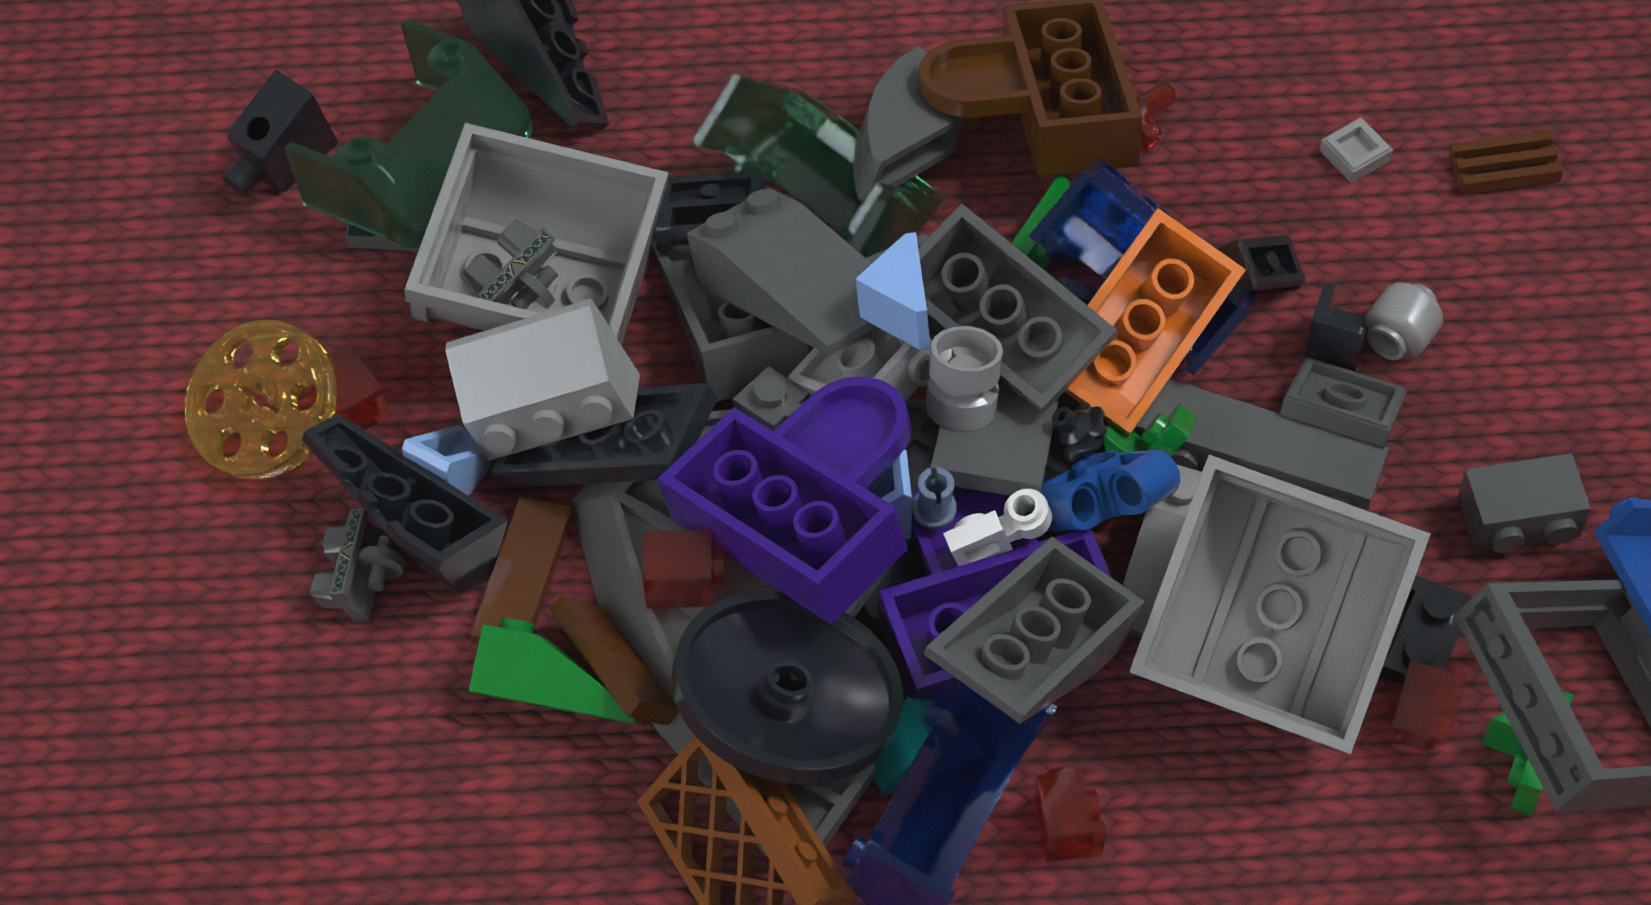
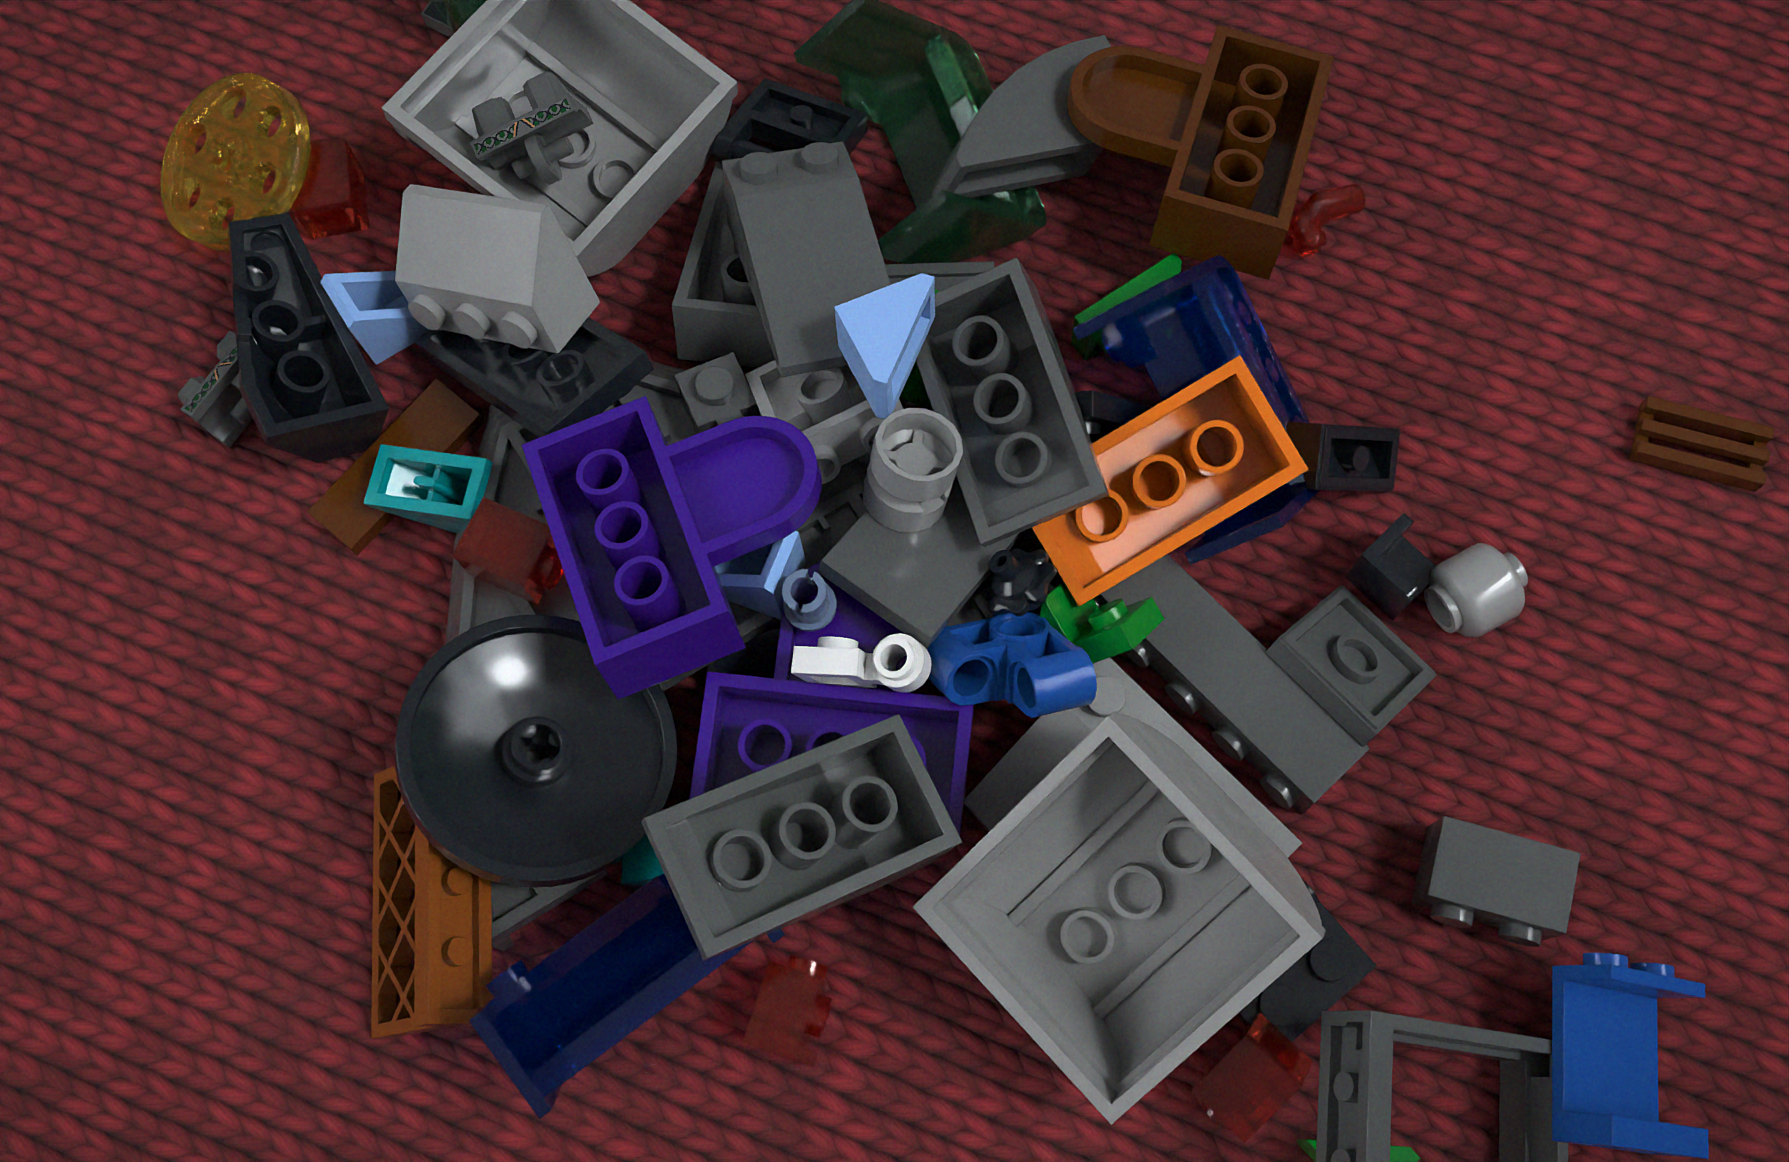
camera: 30 degrees right, 15 degrees up
green slope [469,617,644,726] -> none
reddish brown tile [550,595,679,725] -> none
light grey tile [1319,117,1393,184] -> none
none -> teal slope [363,444,493,533]

